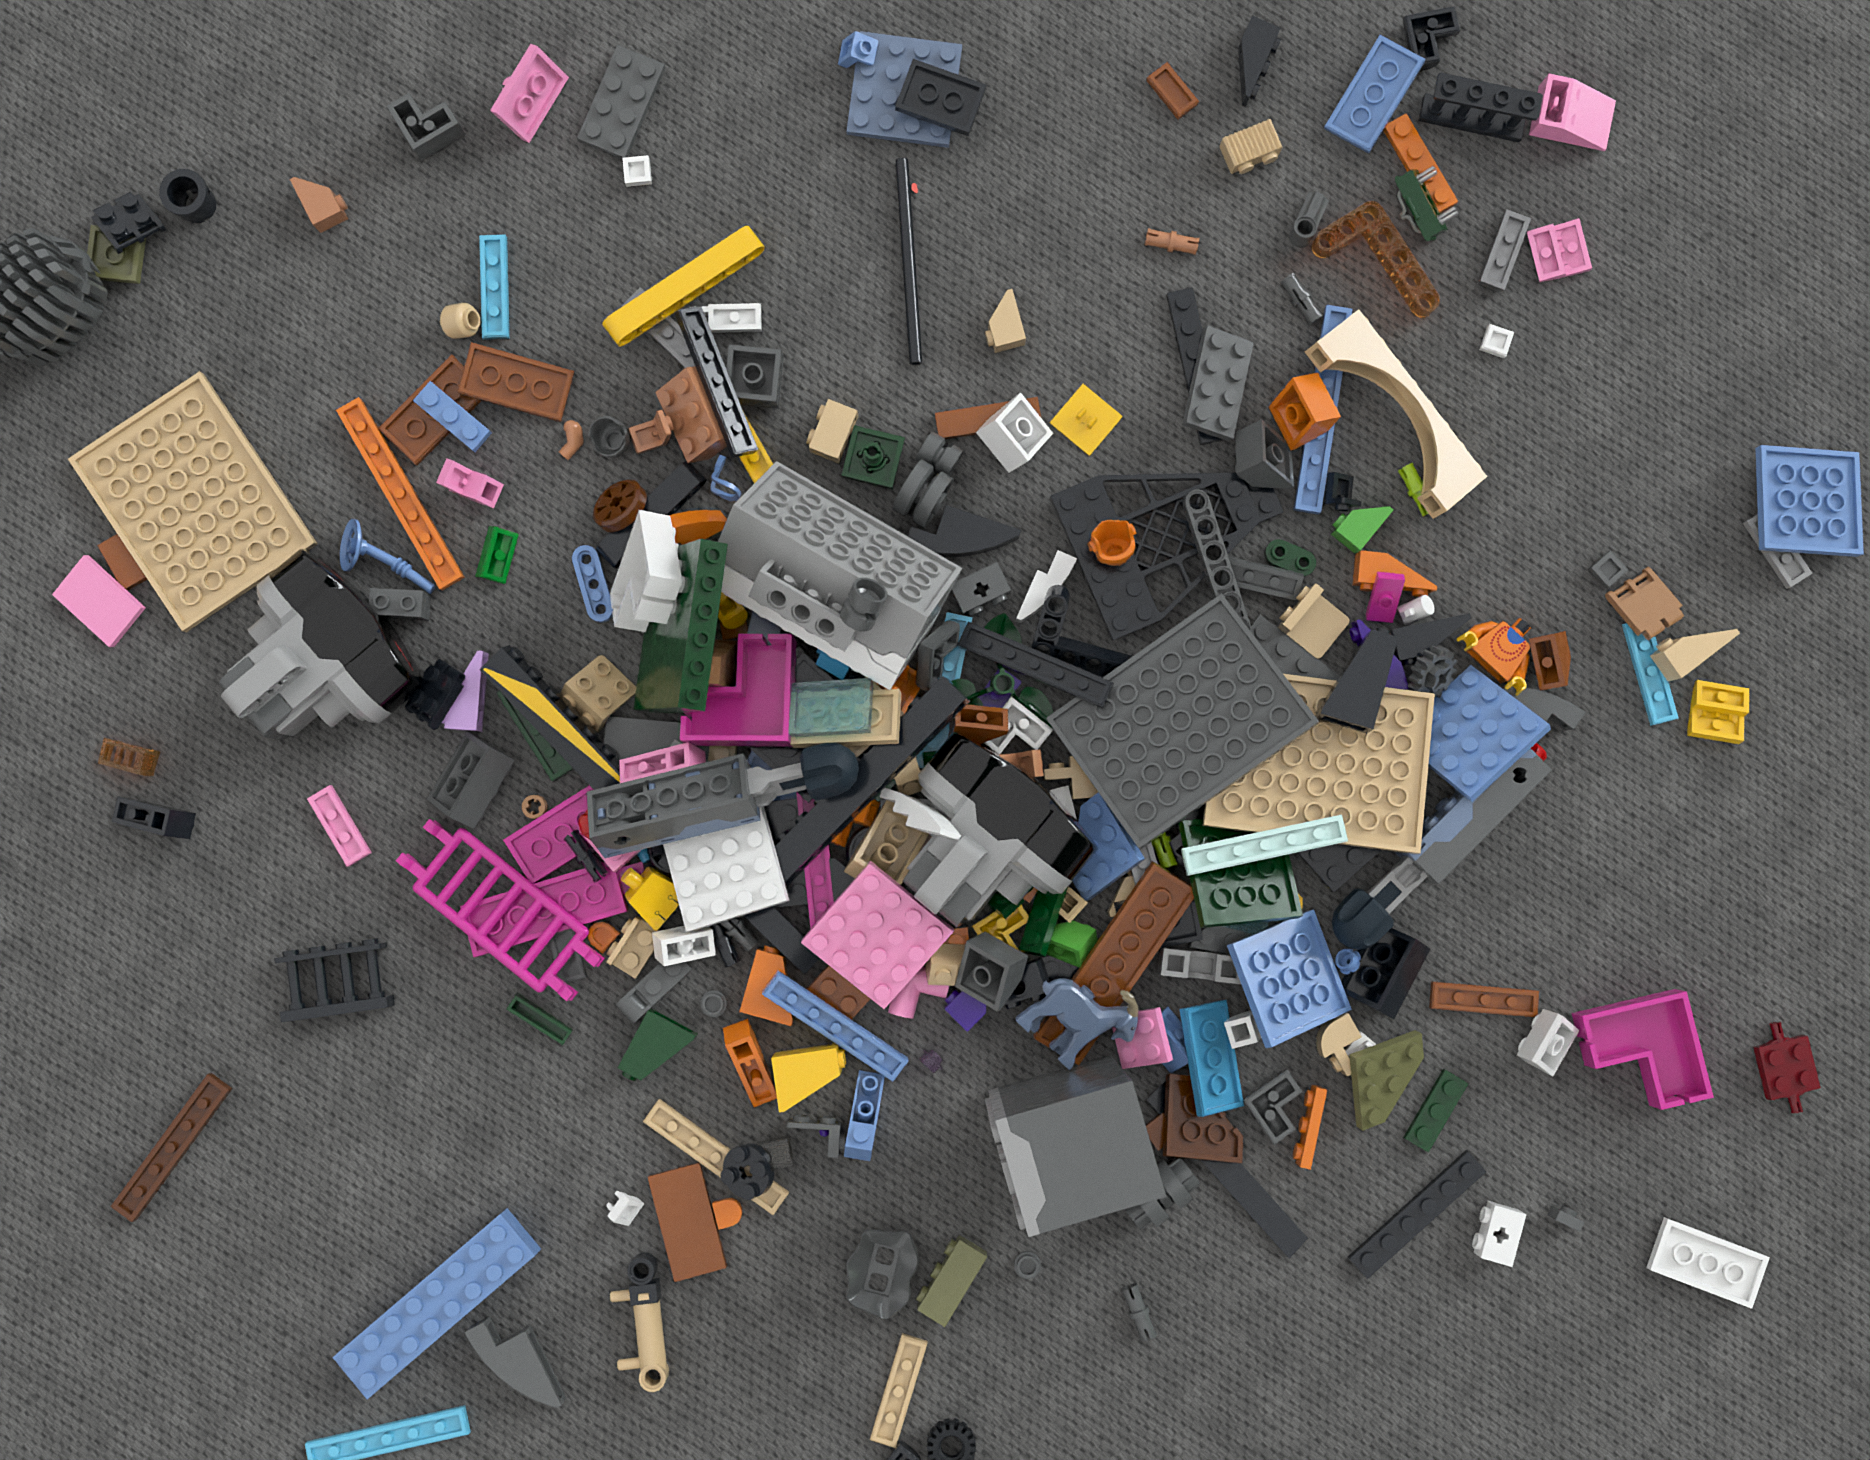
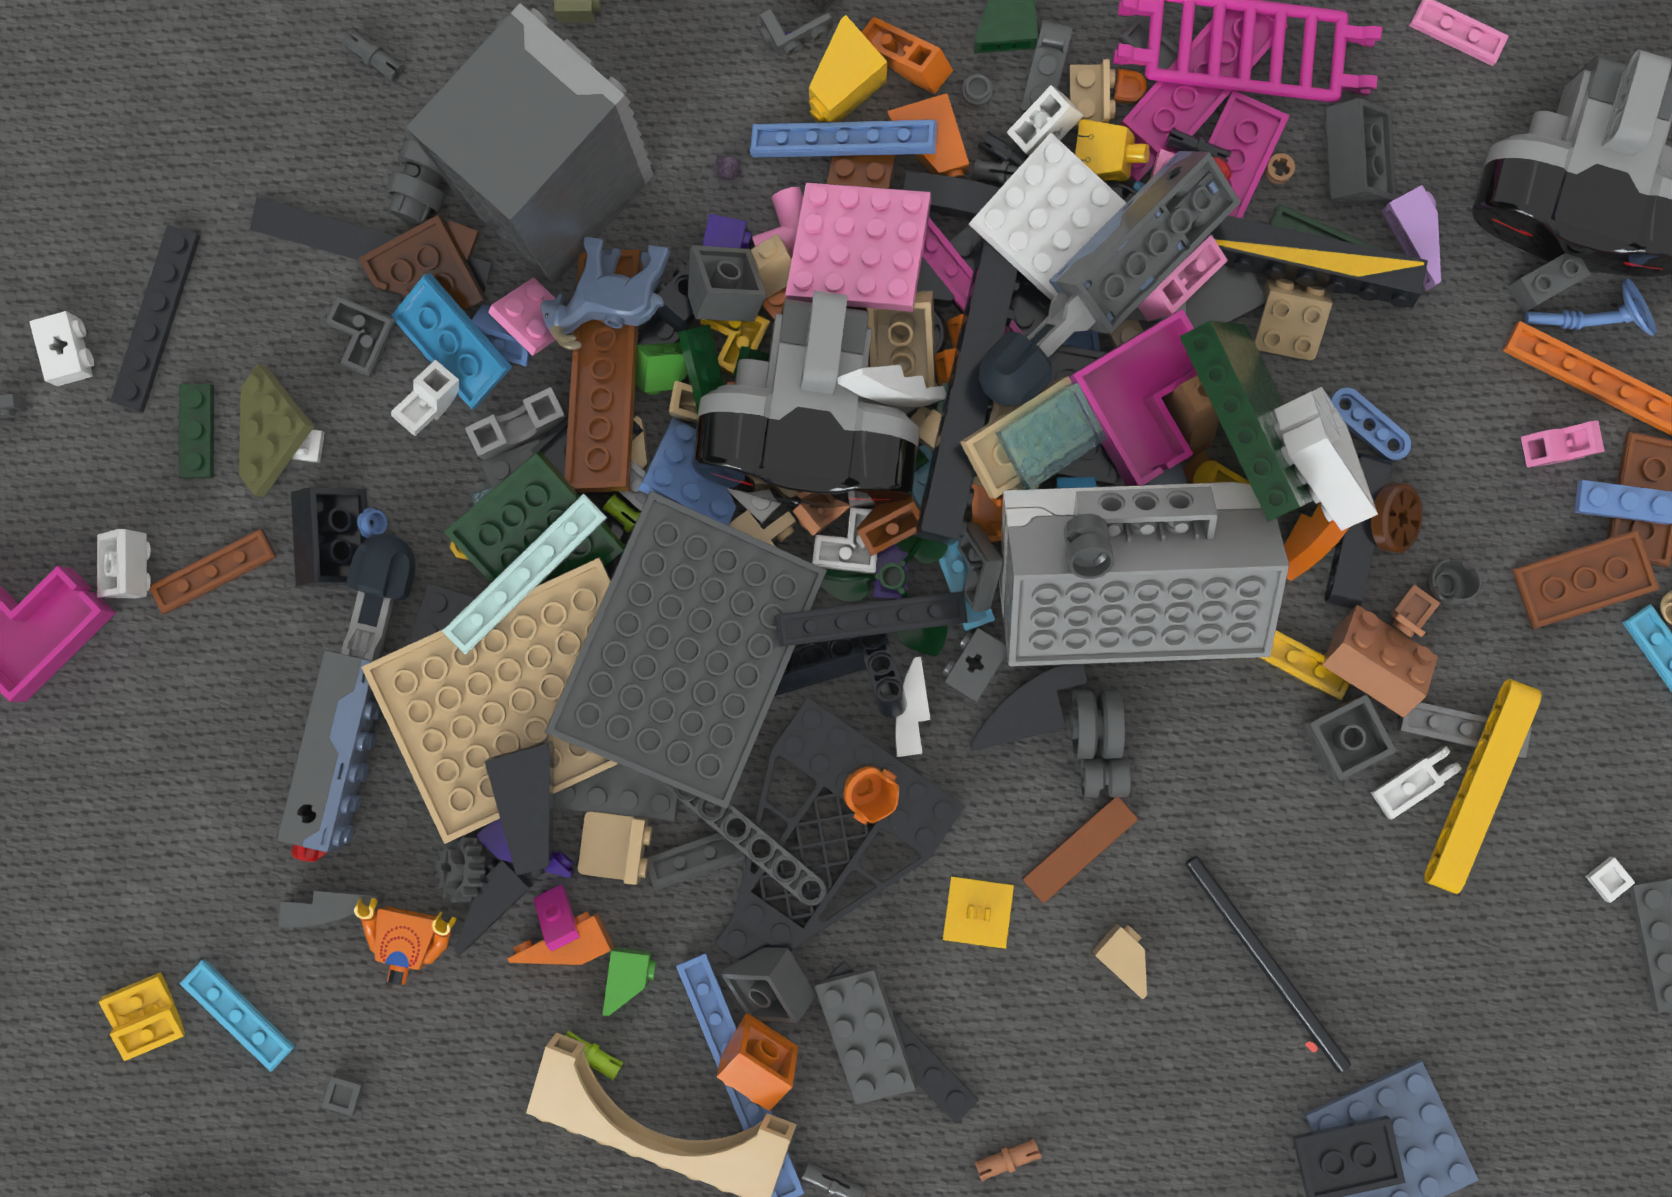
camera: 155 degrees right, 0 degrees up
black plate [405,659,465,730] -> none
green slope [475,526,519,584] -> none
nougat arm [559,420,584,460] -> none
tile [675,306,758,458] -> none
medium blue piece [710,455,741,501] -> none
tan brick [806,399,858,464] -> none
medium blue bracket [838,31,878,68] -> none
dark green plate [841,425,905,490] -> none
medium blue slope [844,1070,885,1161] -> none
white slope [976,393,1053,473] -> none
medium blue plate [1227,909,1352,1048] -> none
dark green plate [1264,539,1316,577] -> none
orange plate [1293,1085,1327,1170] -> none
tan brick [1316,1013,1362,1076] -> none
black bracket [1324,472,1362,512] -> none
white piece [1397,595,1434,626] -> none
medium blue plate [1428,665,1551,802] -> none
dark orange slope [1529,631,1571,691] -> none
medium nougat plate [1605,567,1684,640] -> none
tan slope [1650,629,1740,681] -> none

